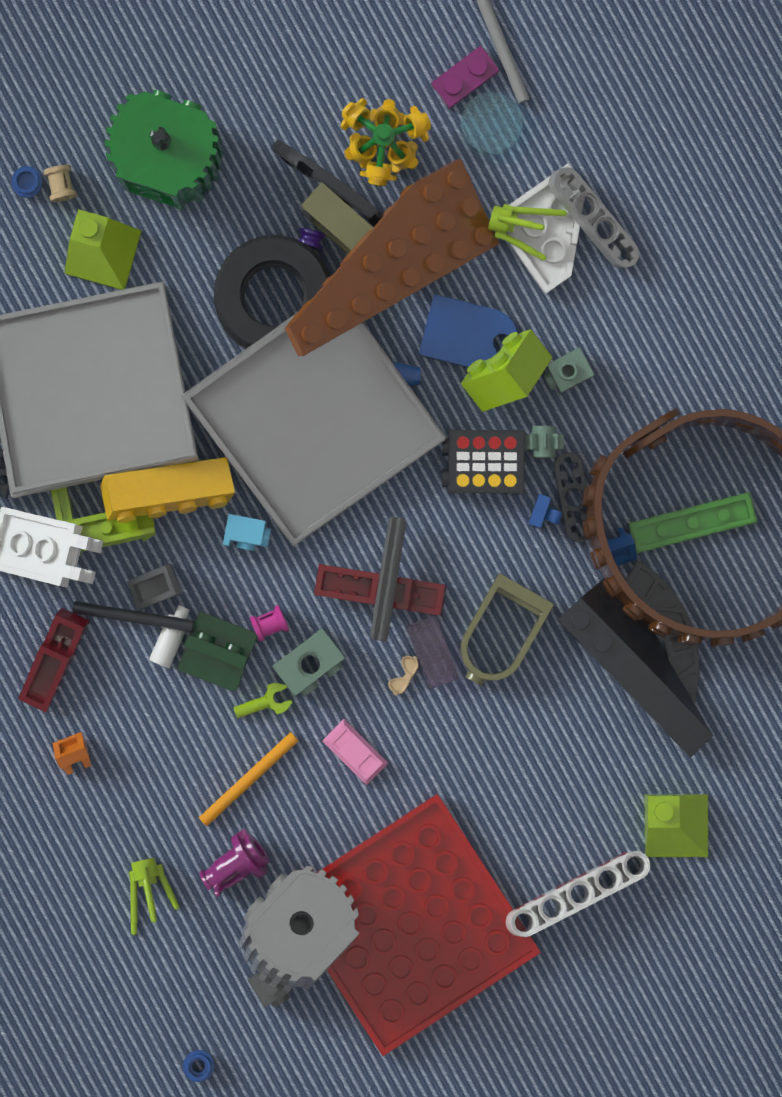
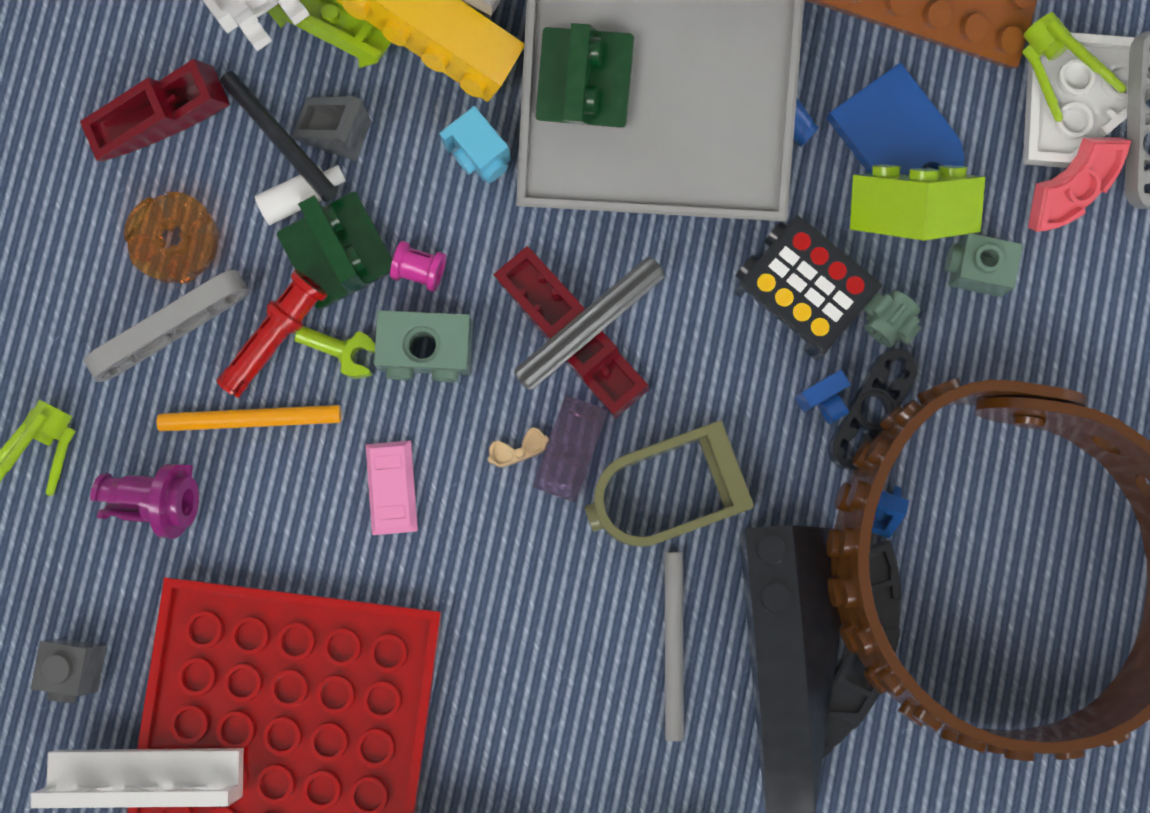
camera: 45 degrees right, 5 degrees down
orange tile [52,732,91,775] -> none
light grey piece [238,866,359,991] -> none
bright green tile [628,492,757,553] -> none
none -> white fence [31,748,244,808]
none -> light grey beam [83,270,249,382]
none -> clear orange plate [124,191,220,284]
none -> red pin [216,270,328,398]
none -> dark green bracket [535,23,635,128]
none -> light grey bar [665,552,684,741]
none -> coral tile [1028,137,1131,232]

